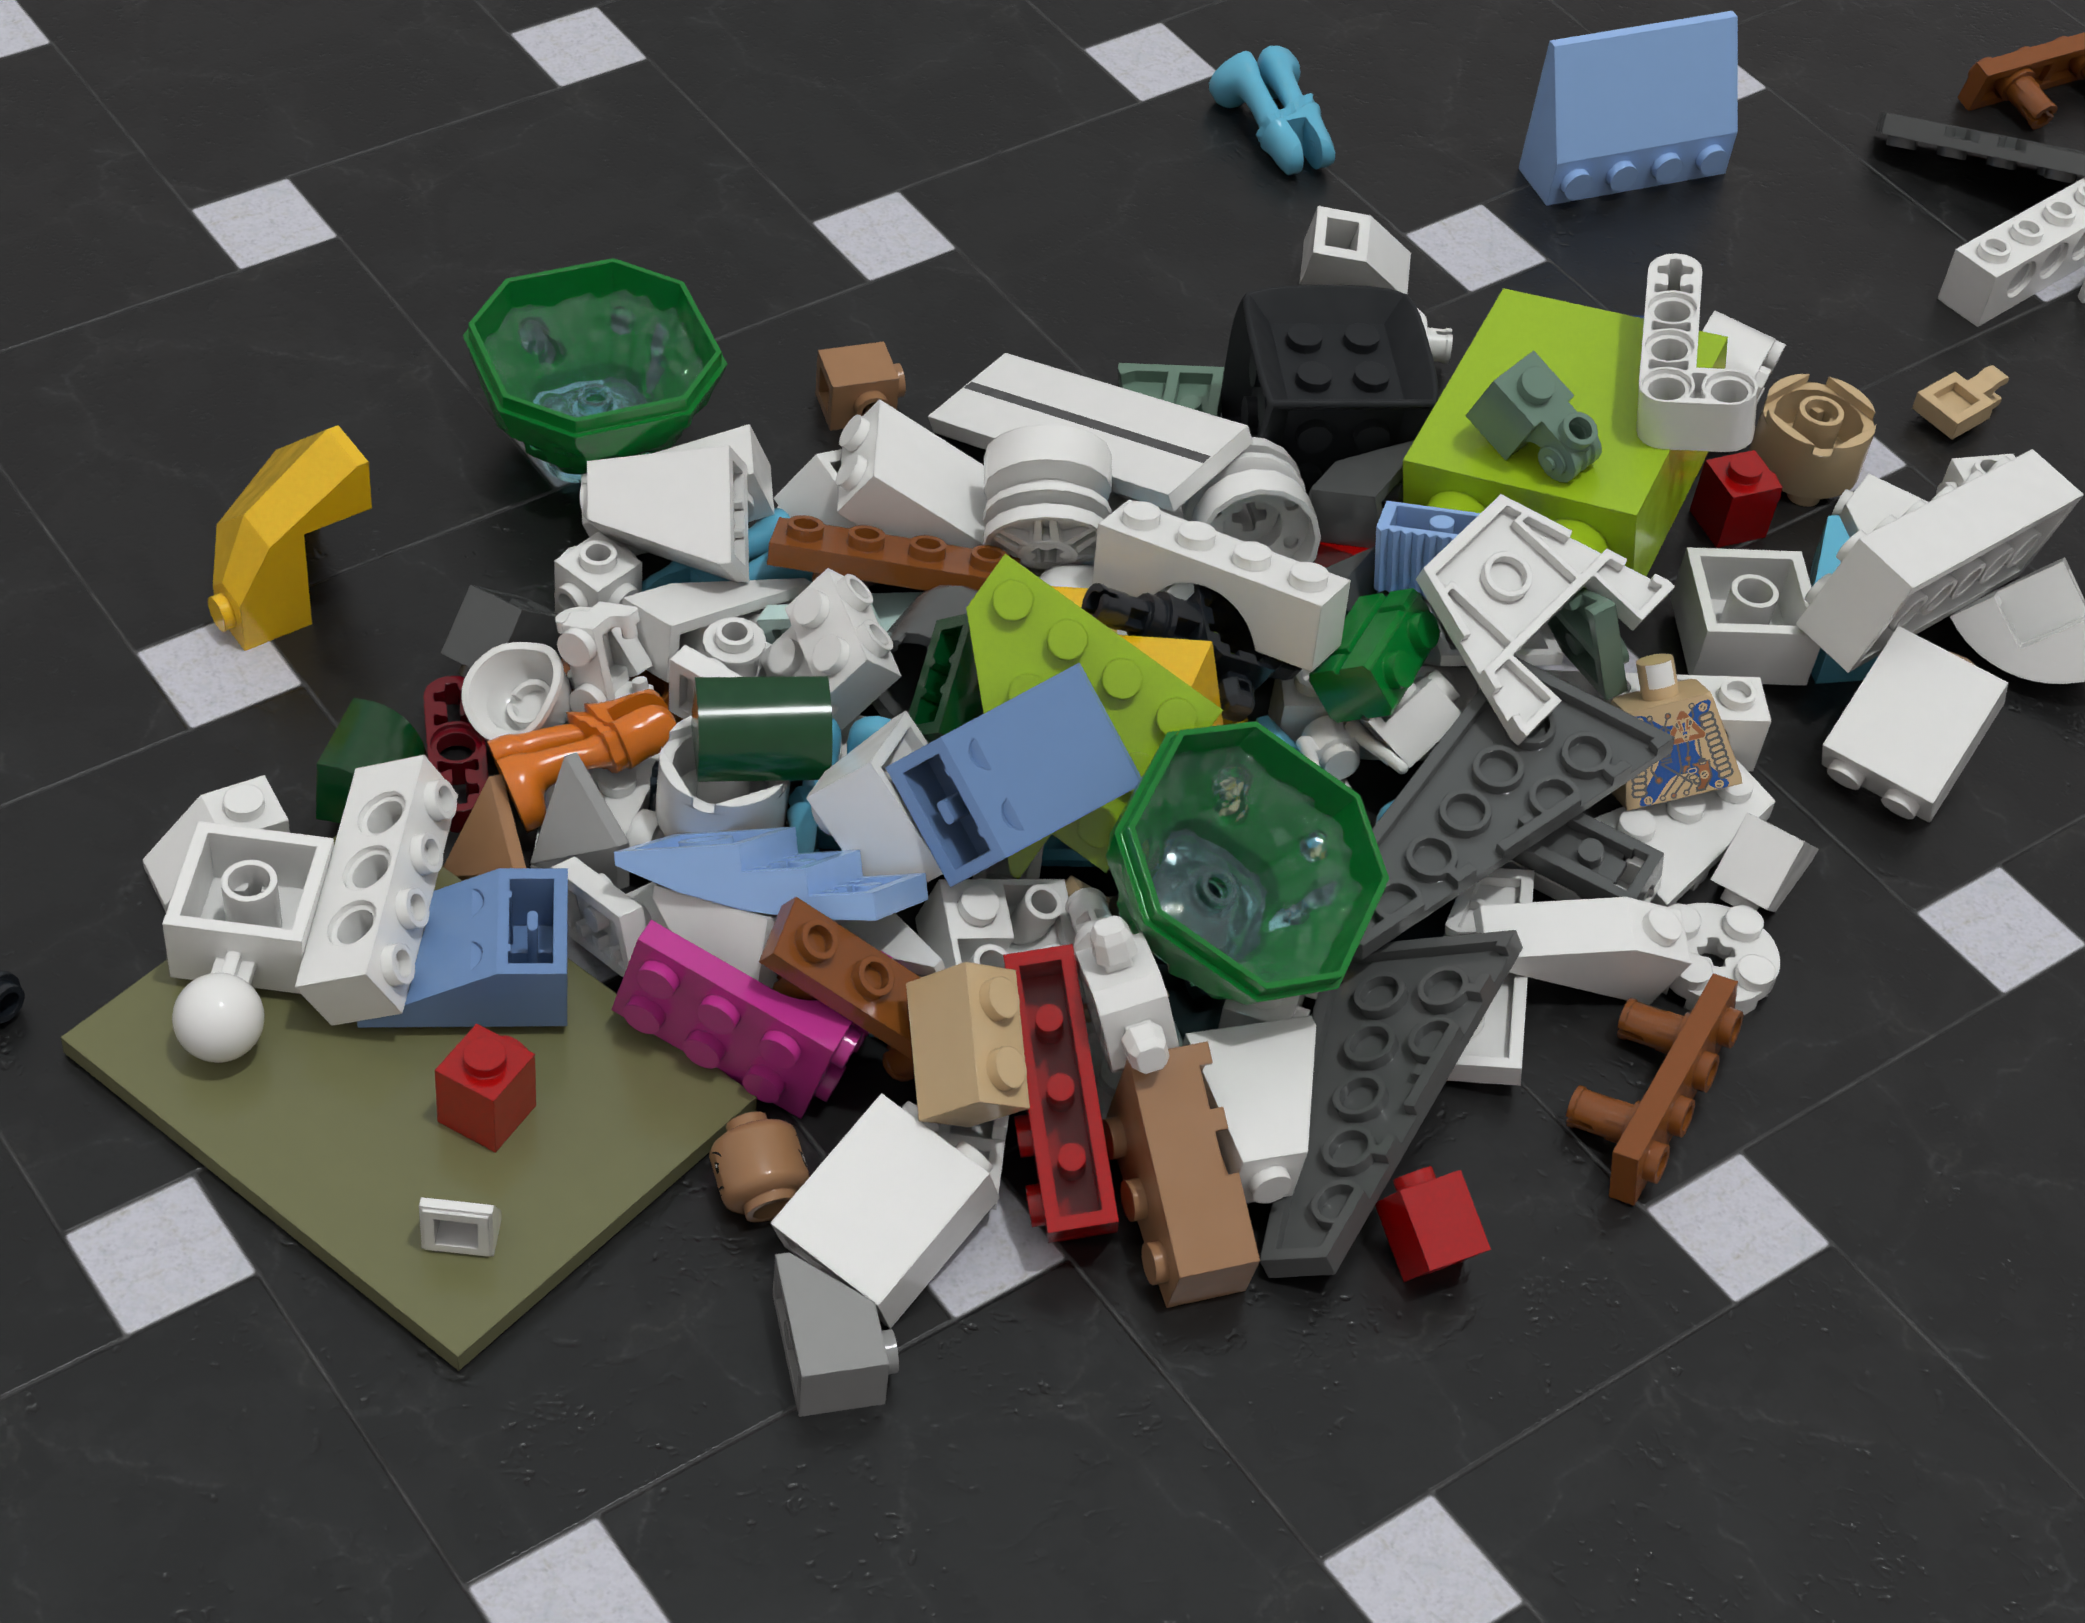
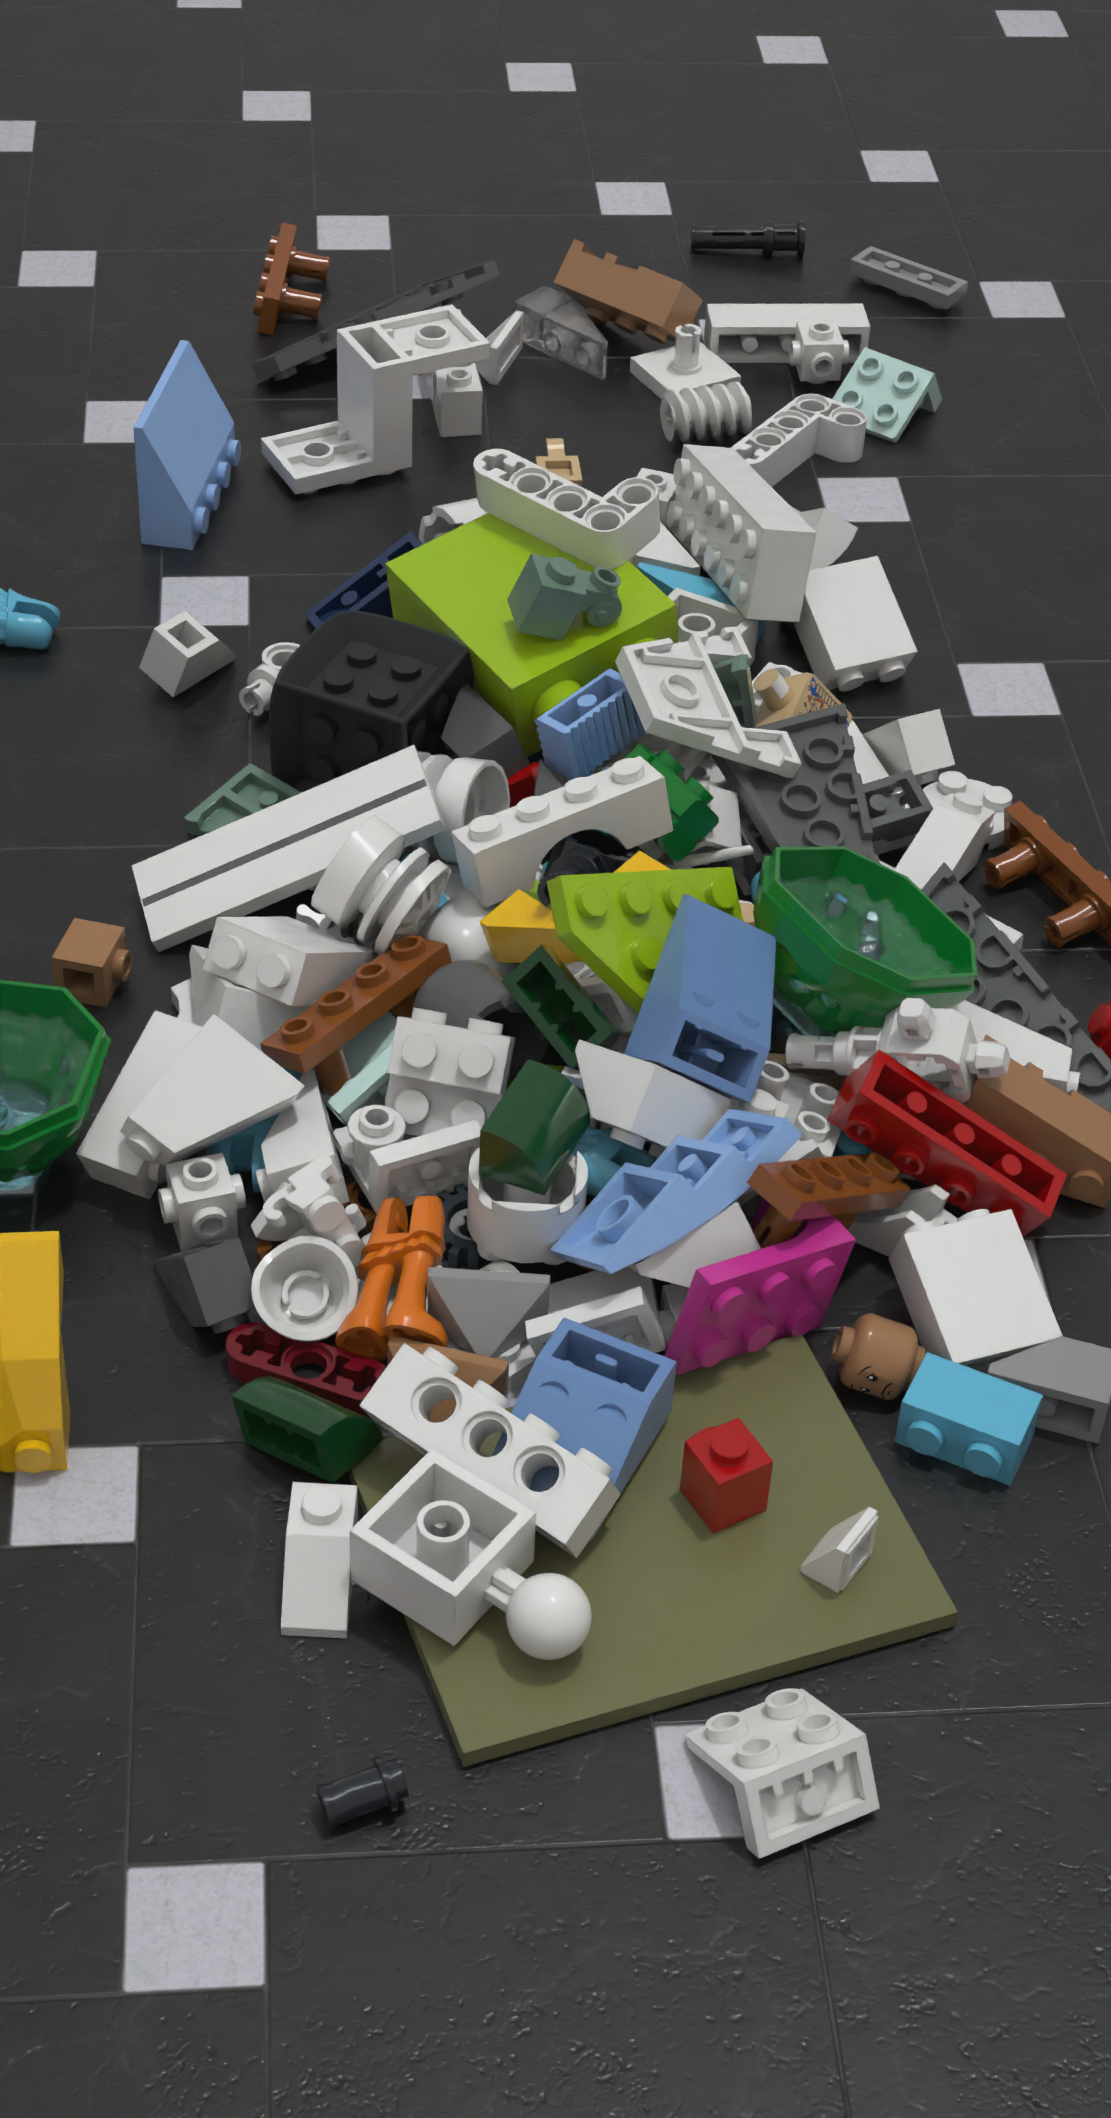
camera: 55 degrees left, 5 degrees down
tan brick [906,962,1030,1127] -> none
none -> white bracket [261,305,490,494]
none -> white bracket [686,1688,880,1859]
none -> medium azure brick [894,1352,1043,1486]

